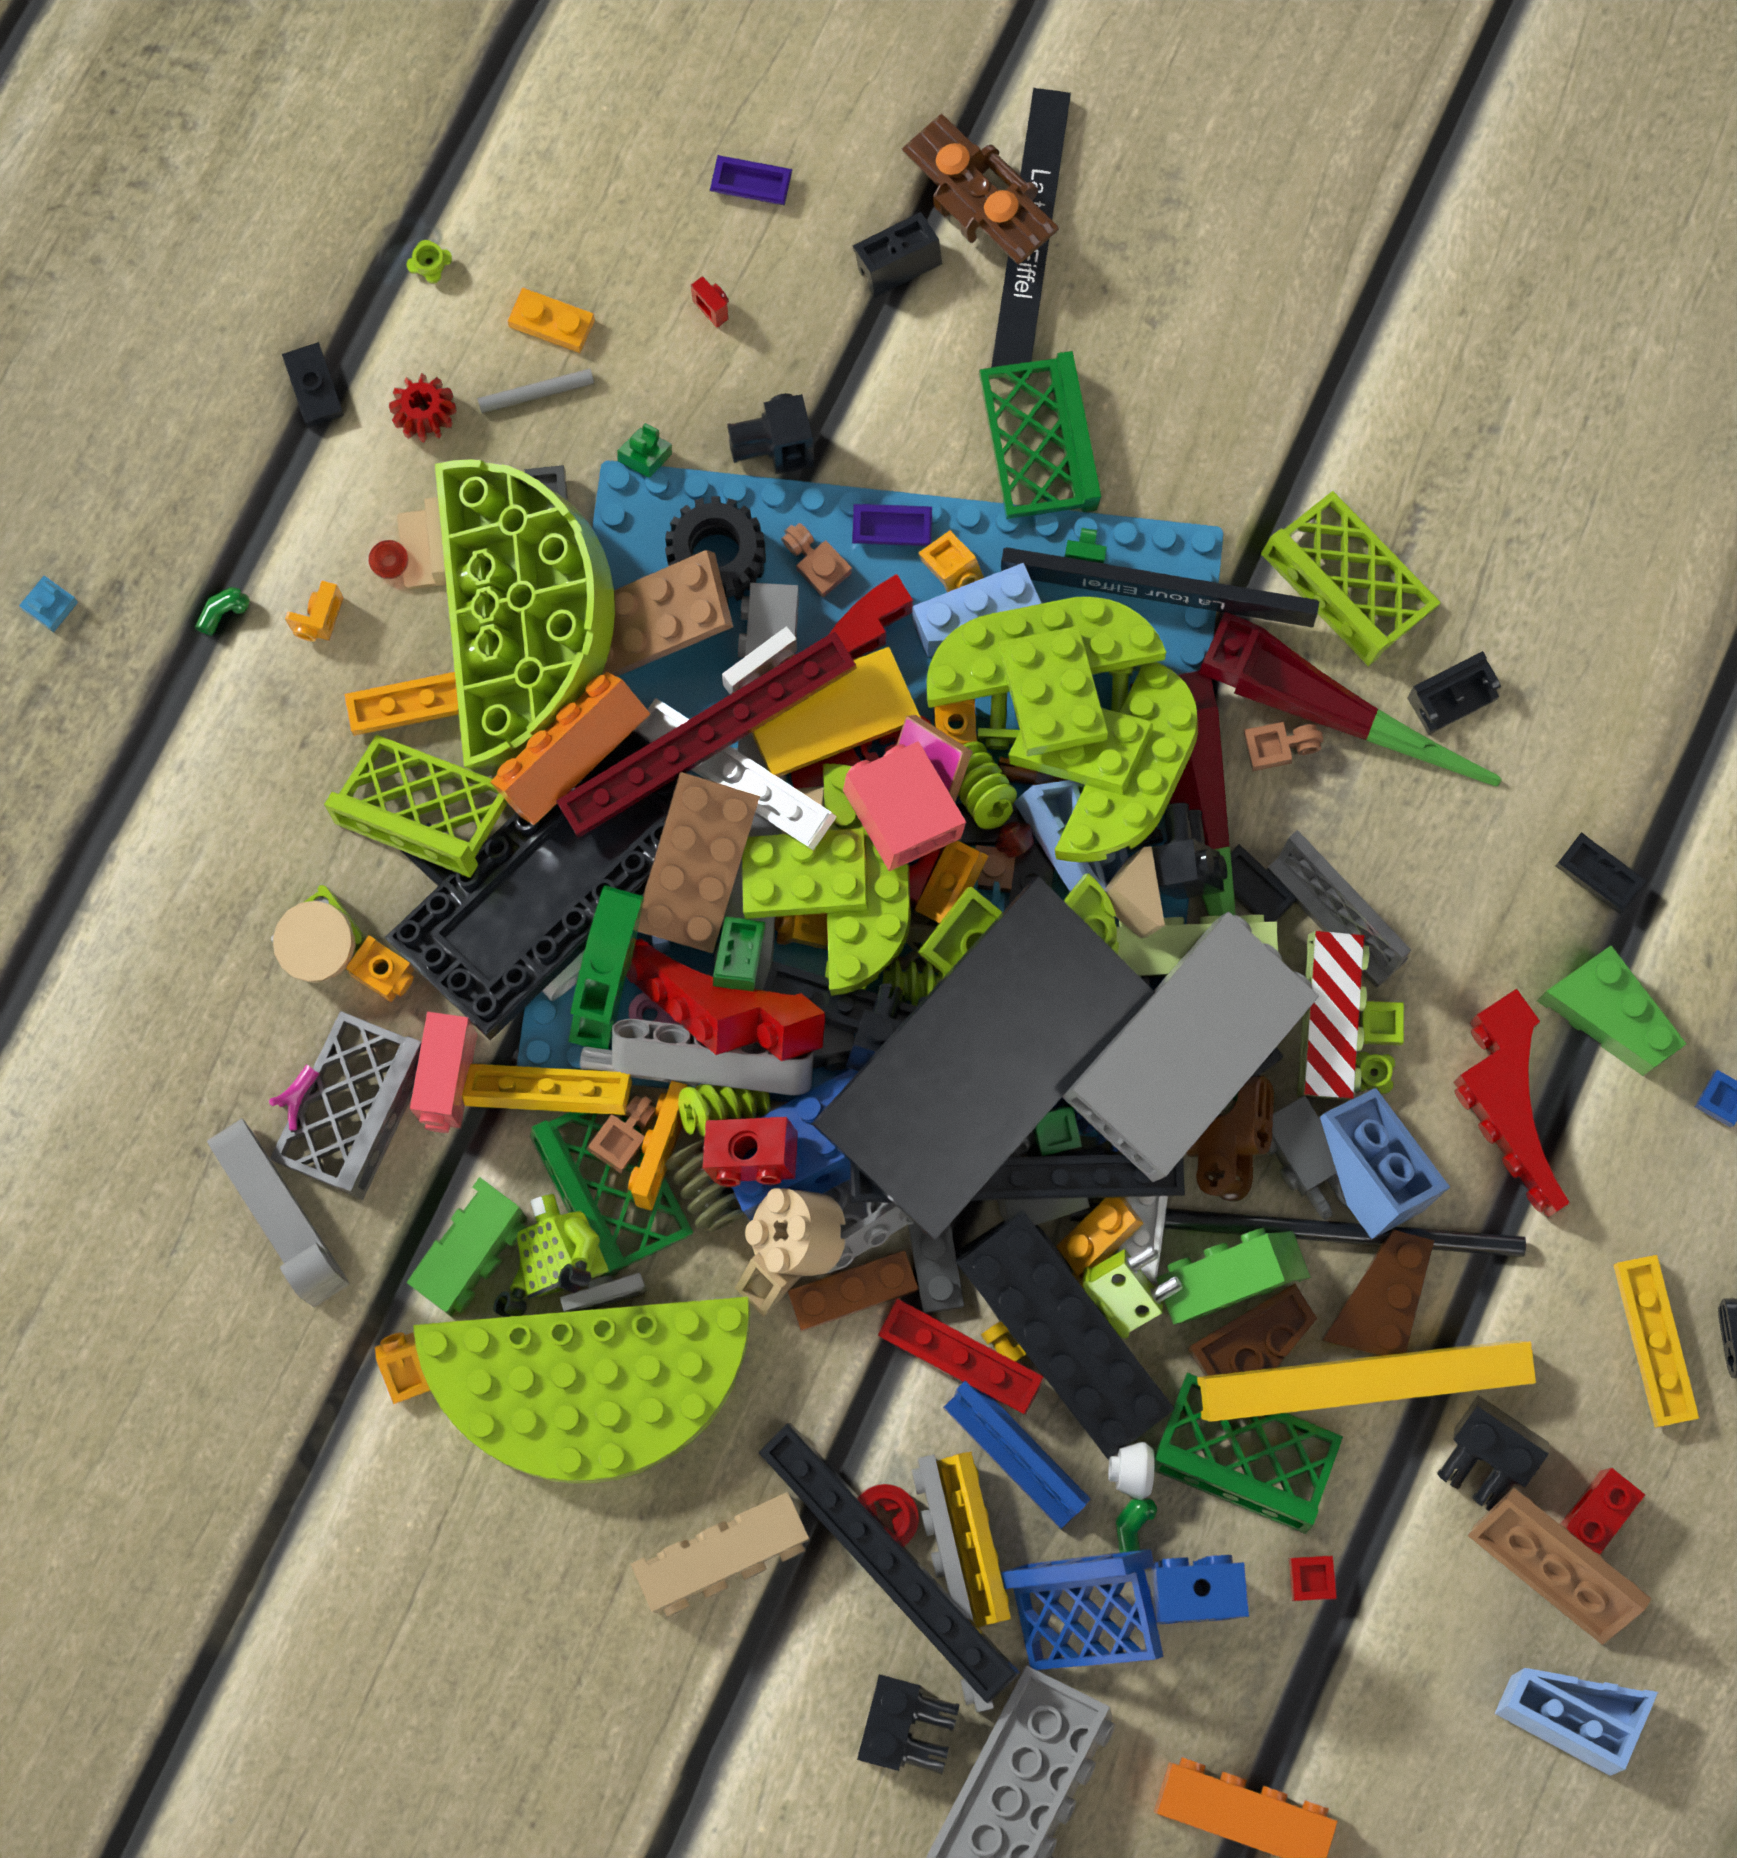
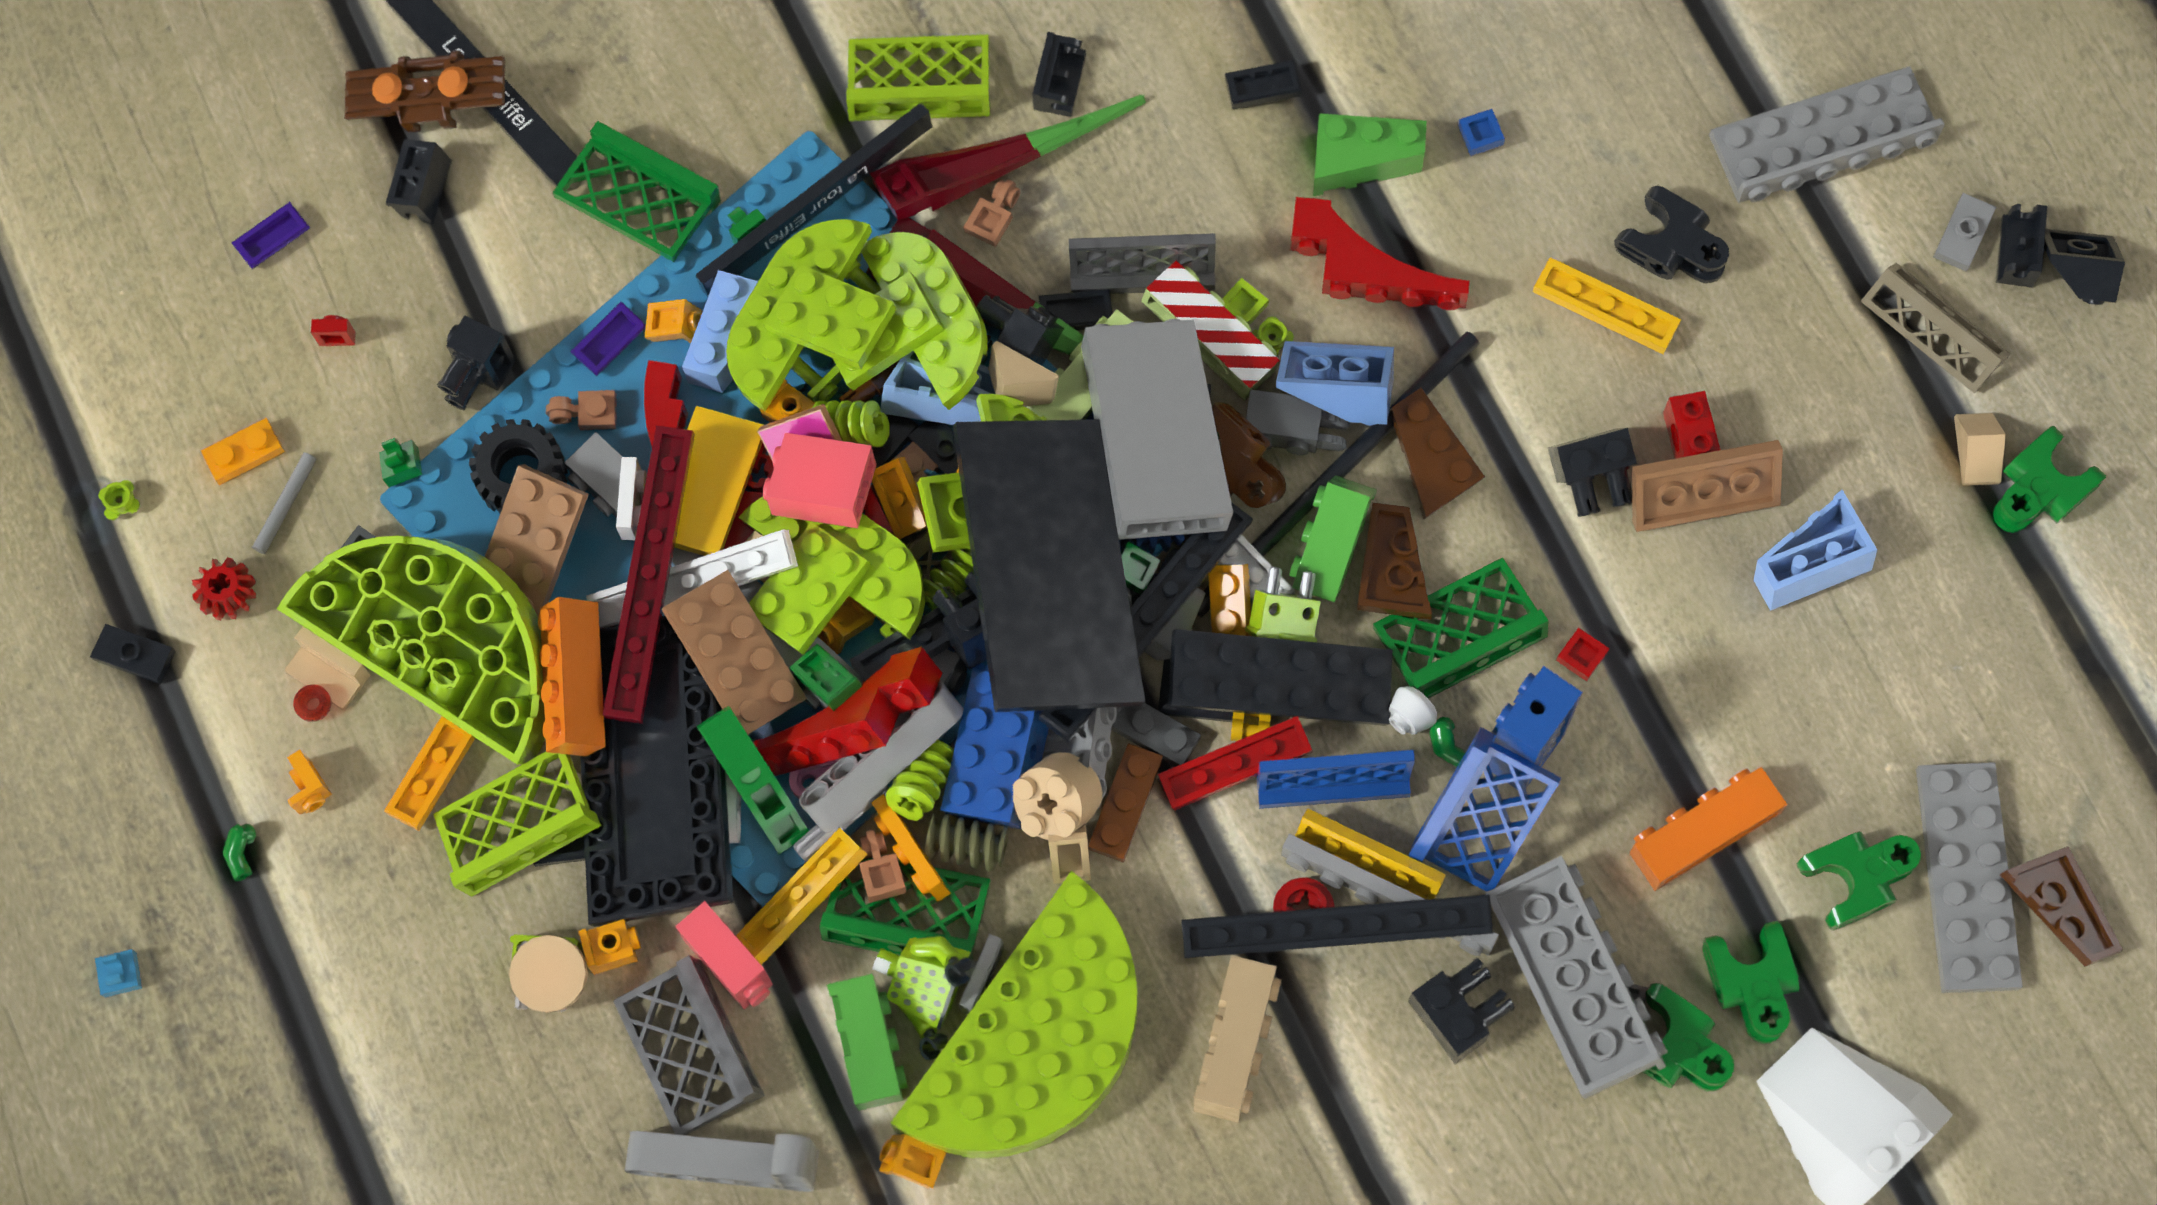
camera: 45 degrees left, 5 degrees down
dark pink bar [269,1064,319,1131] -> none
red brick [702,1117,798,1187] -> none
clear red plate [994,821,1034,858] -> none
yellow tile [1197,1340,1536,1422] -> none

